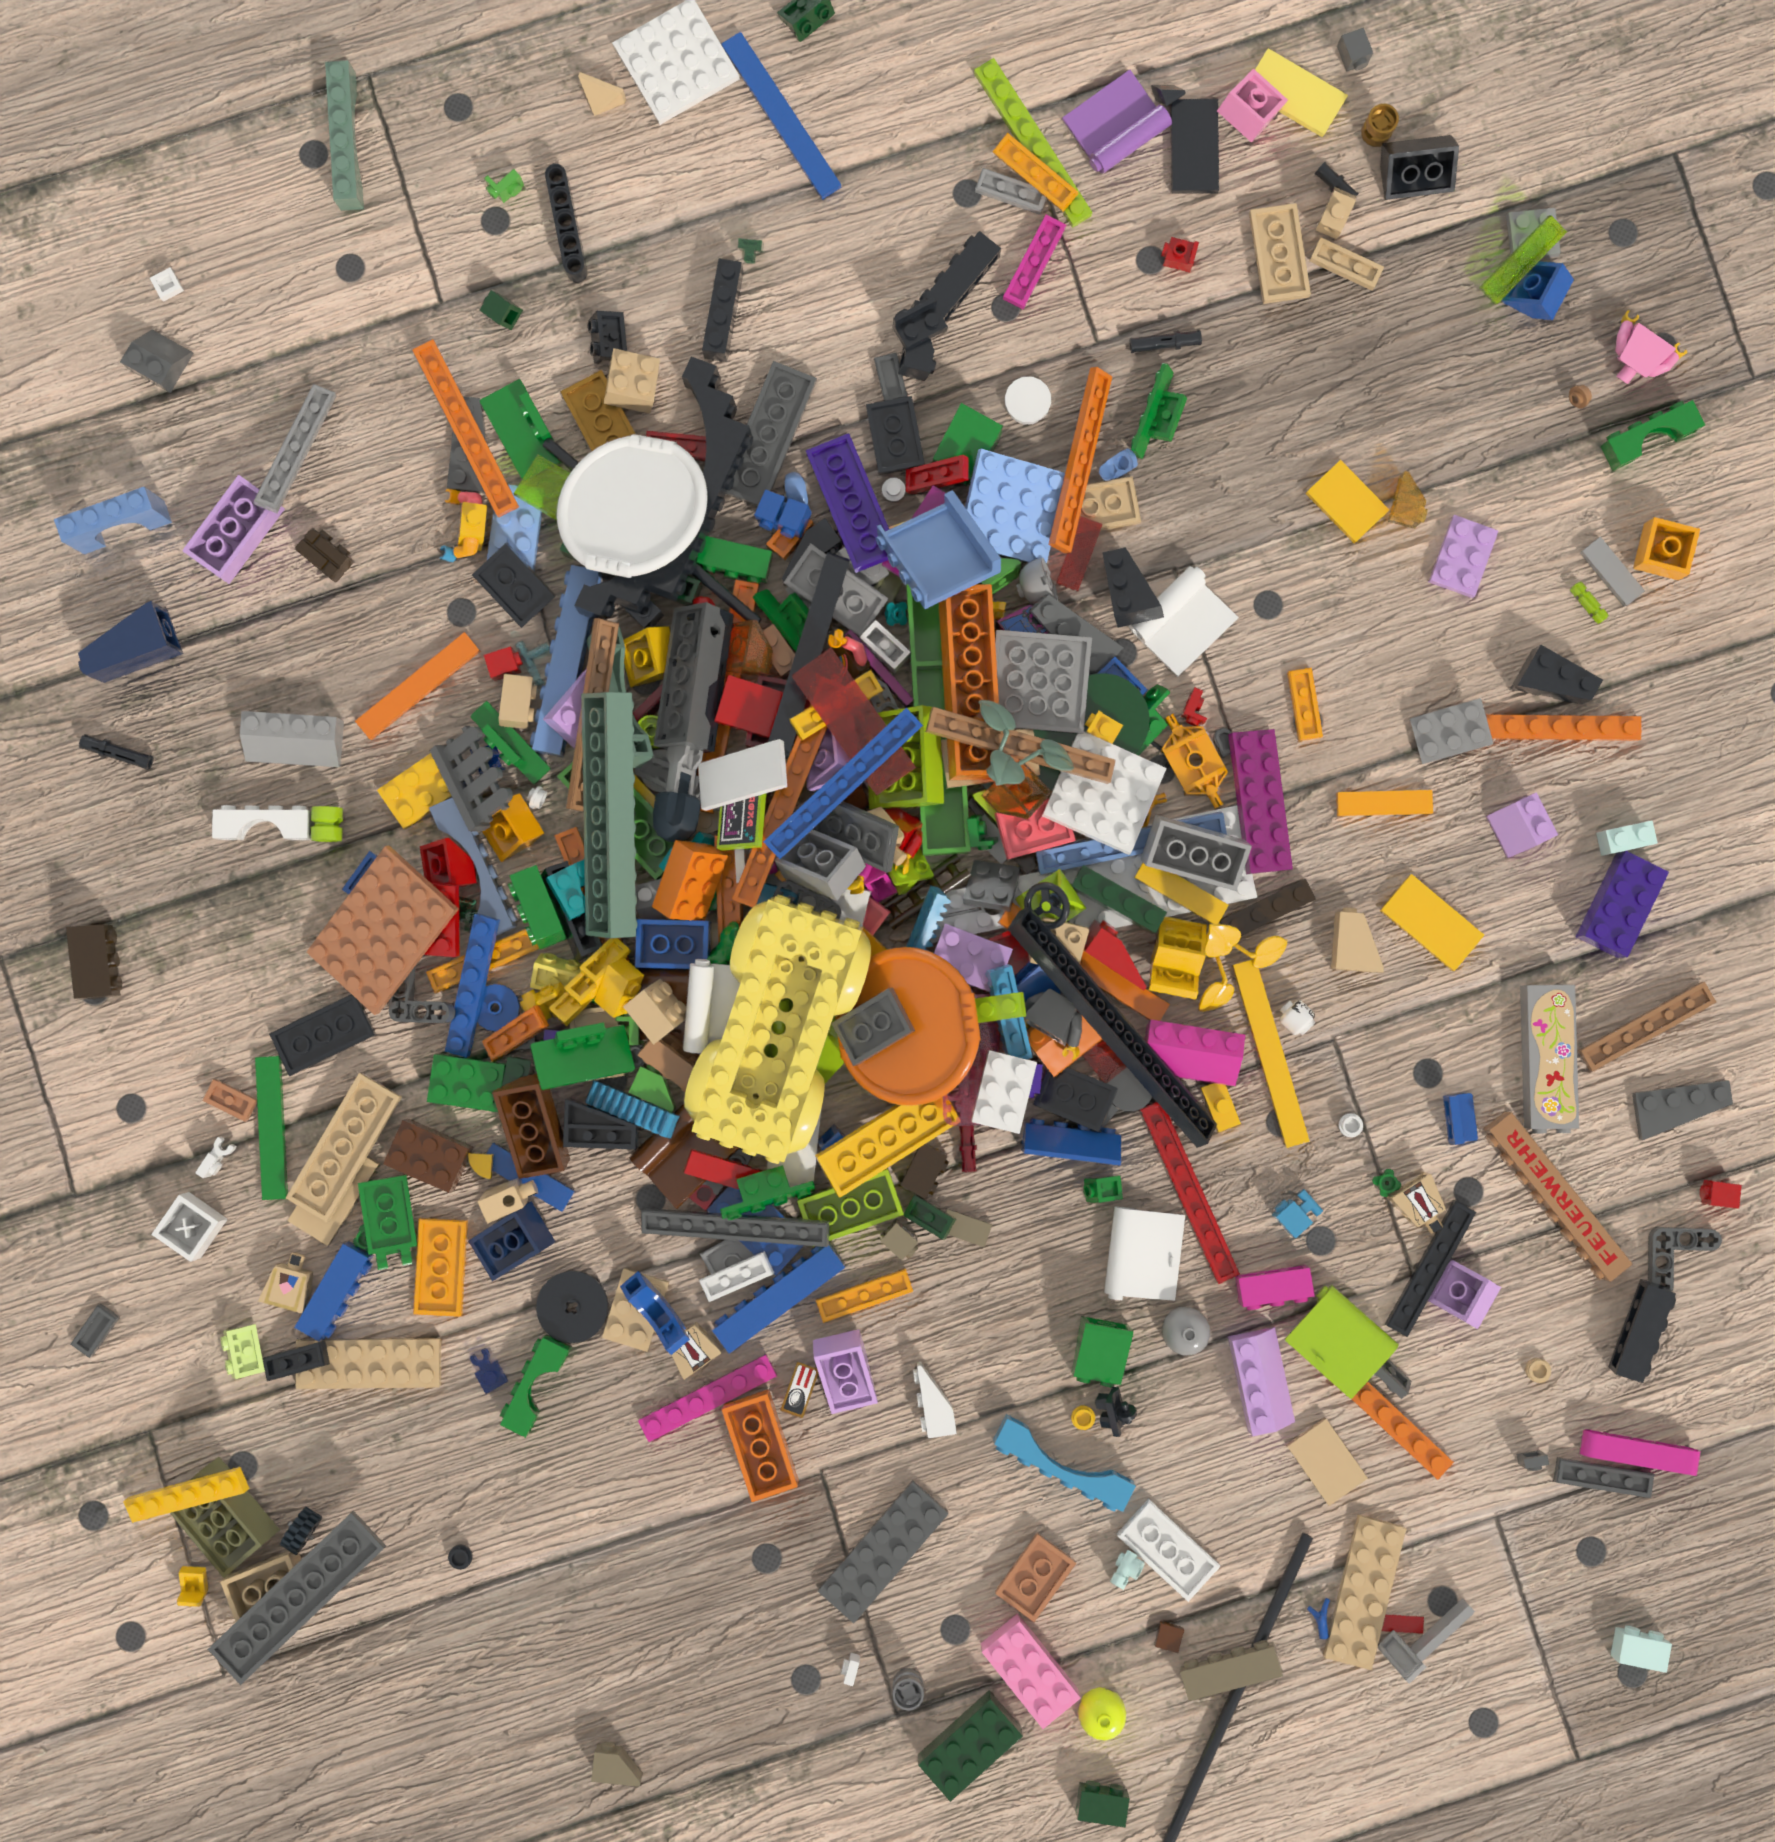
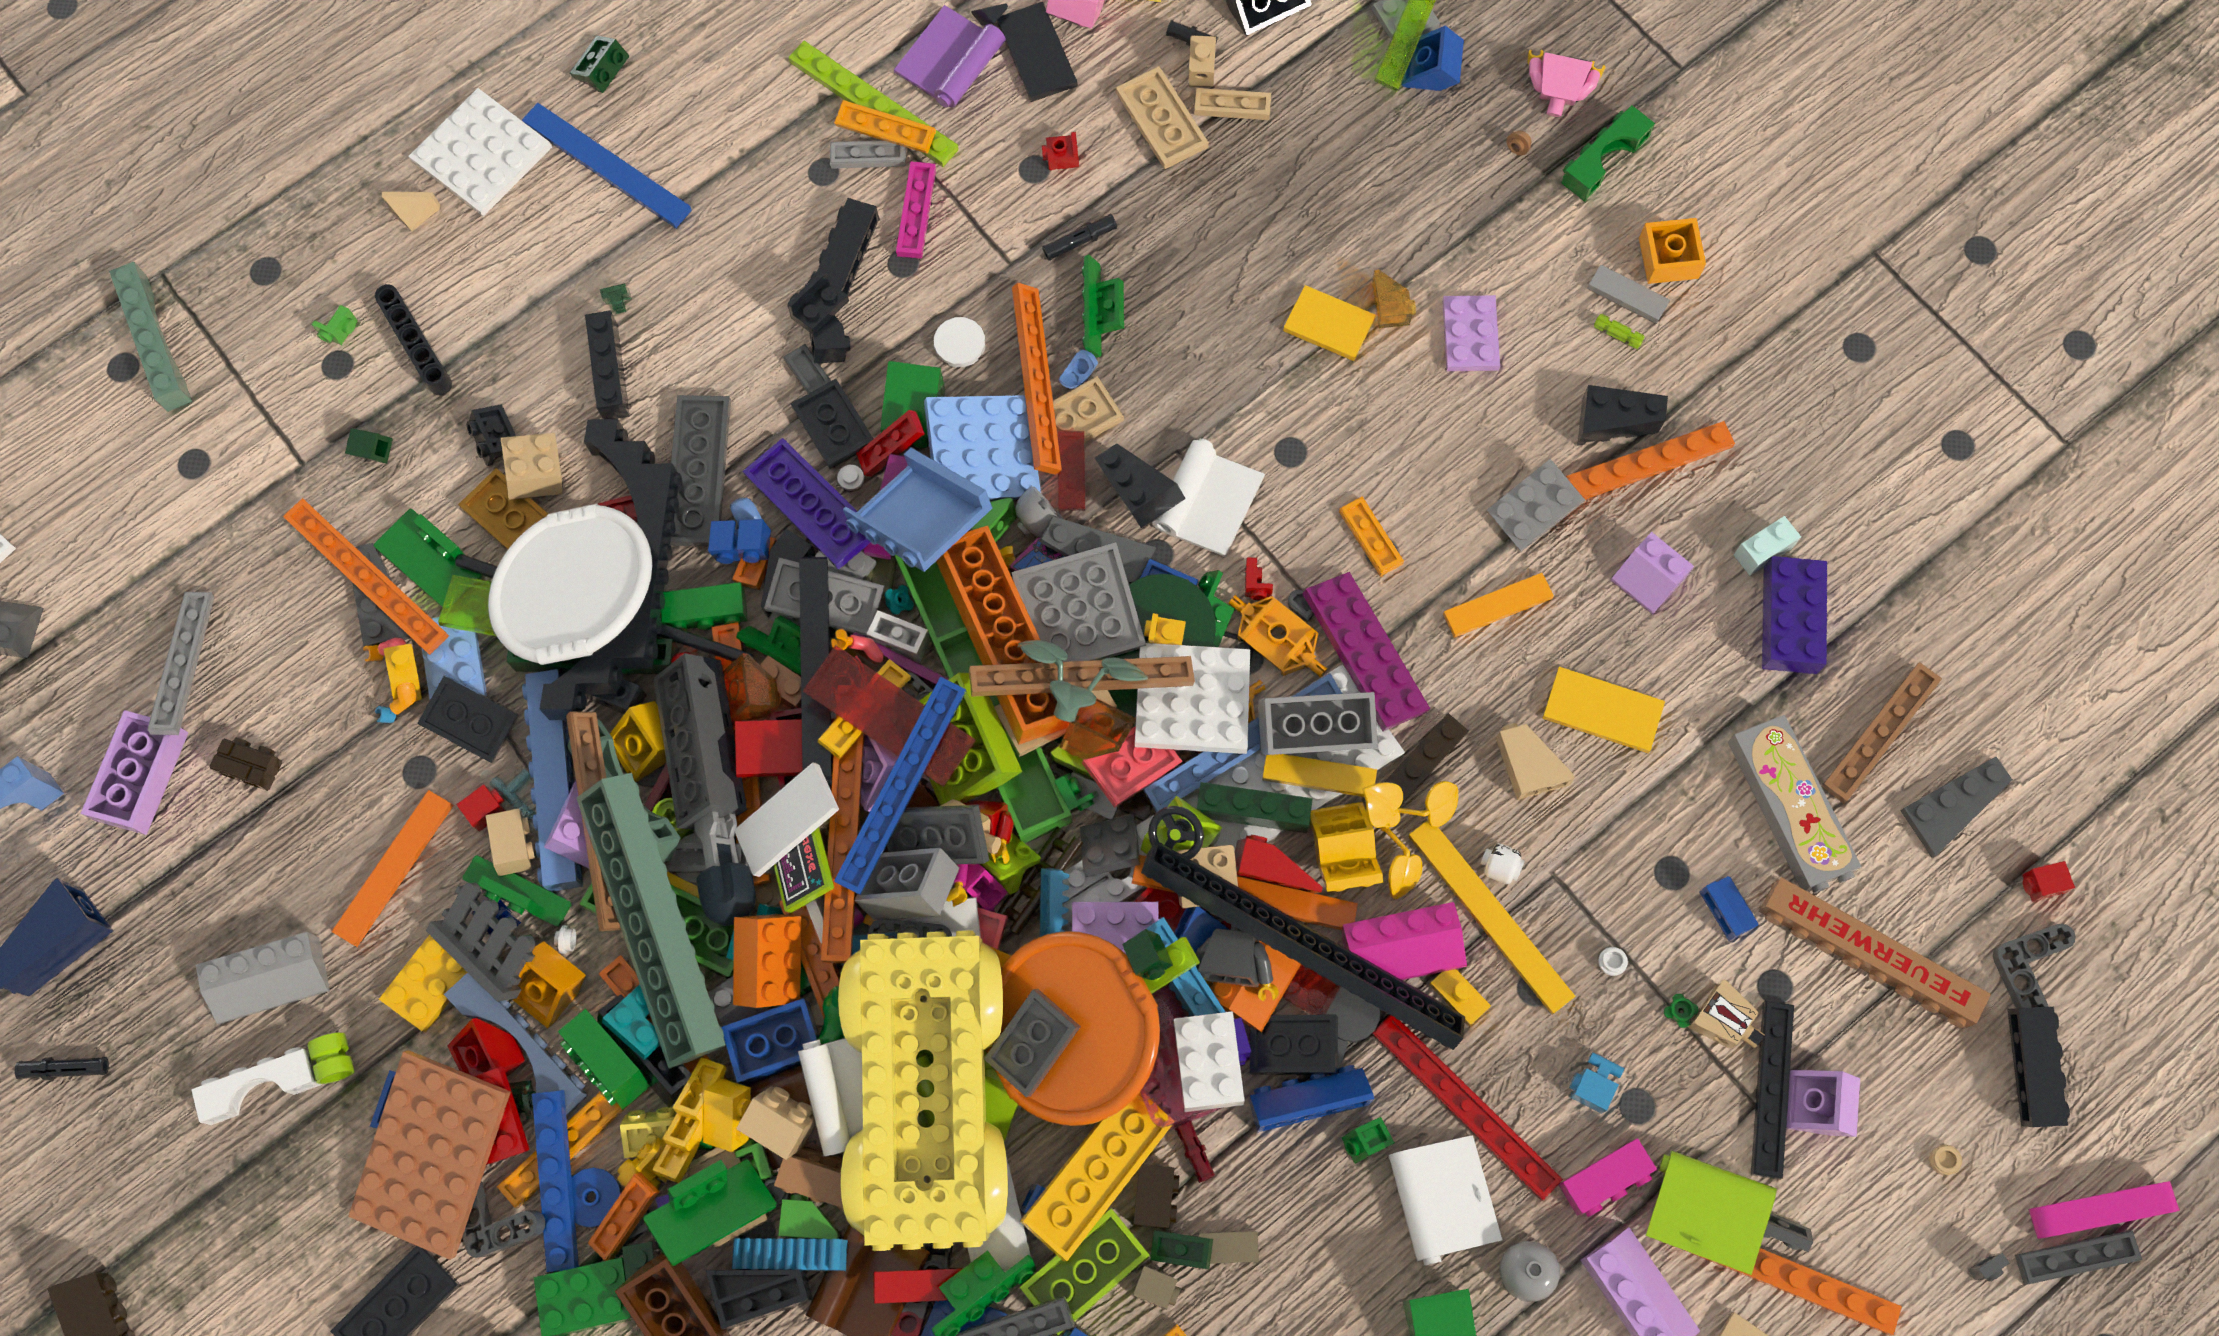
camera: 20 degrees left, 15 degrees down
none -> dark green brick [1122,929,1173,980]

